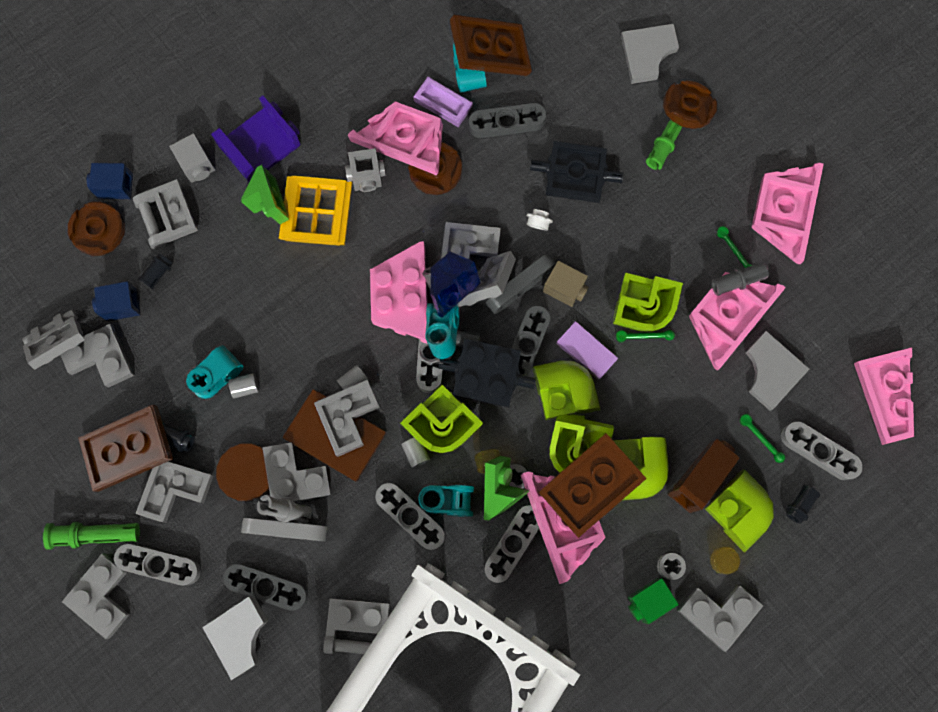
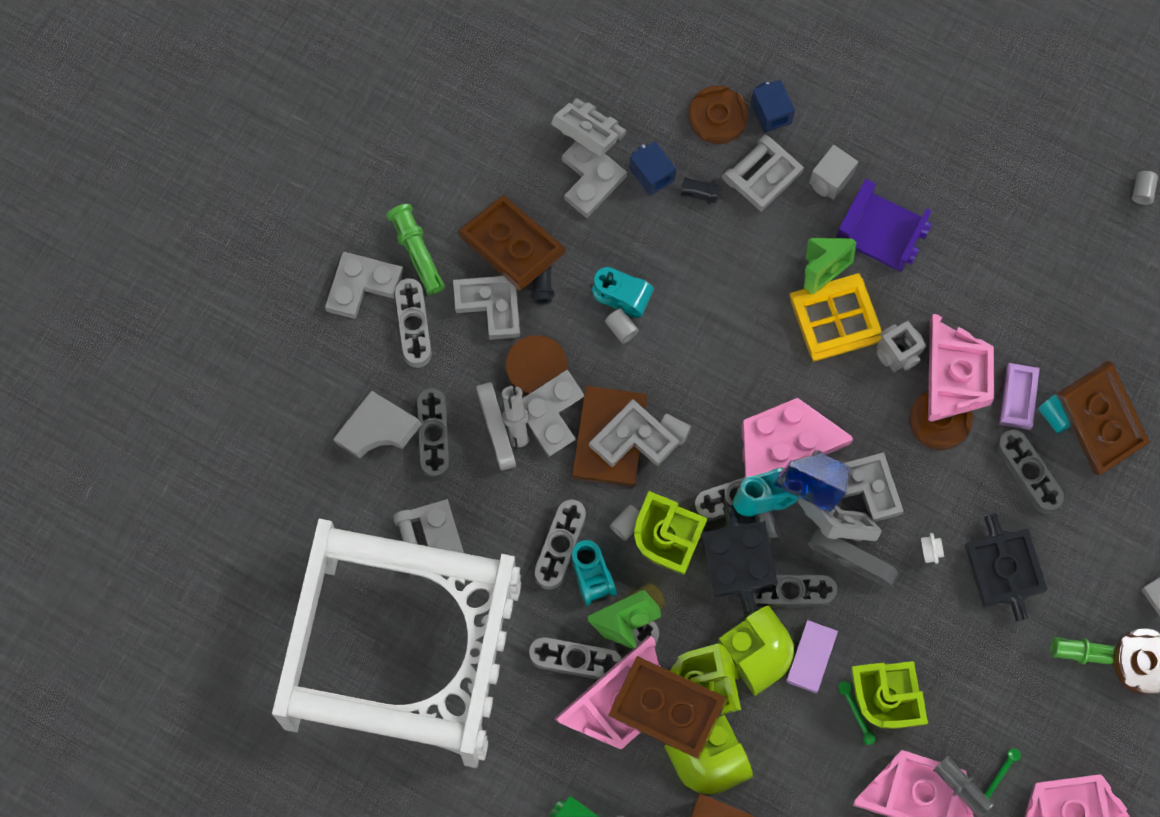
camera: 65 degrees right, 5 degrees down
dark tan brick [543,261,589,307] -> none

